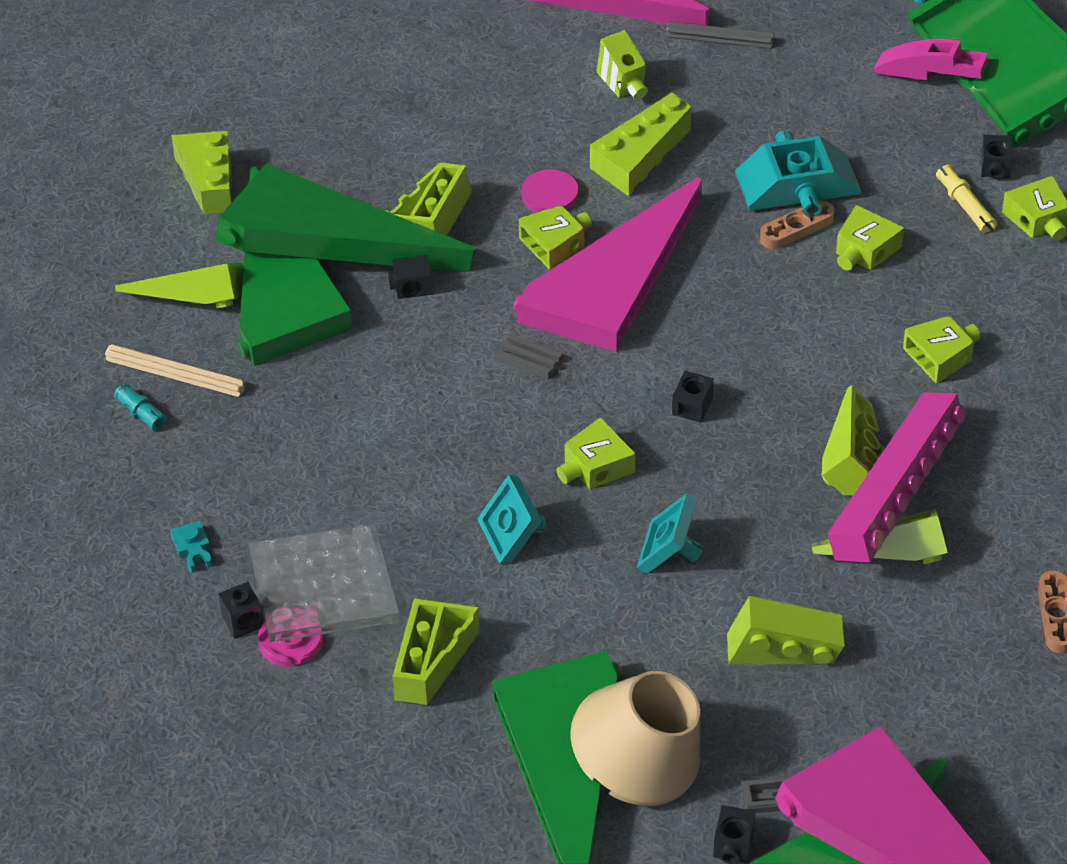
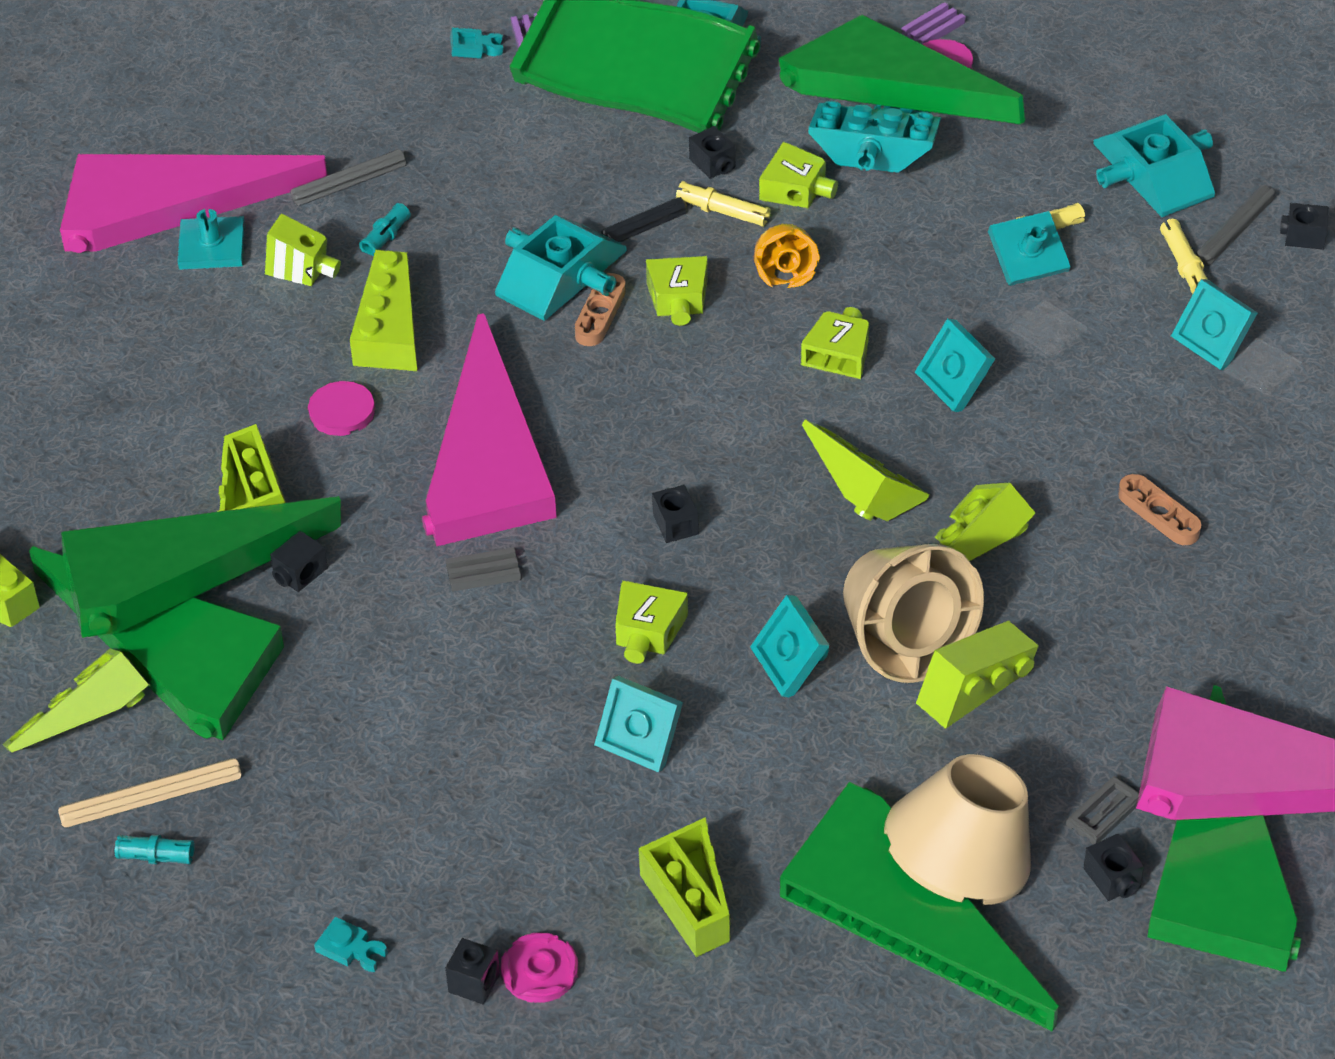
camera: 40 degrees left, 0 degrees up
clear plate [249,524,399,642] -> none
lime torso [518,206,592,270] -> none
dark pink brick [827,392,965,562] -> none
dark pink slope [874,39,989,80] -> none
none -> teal tile [178,209,245,270]
none -> teal pin [359,203,411,256]
none -> black axle [601,197,687,242]
none -> light orange cylinder [754,224,820,288]
none -> tan cone [843,544,984,683]
none -> teal tile [915,318,995,412]

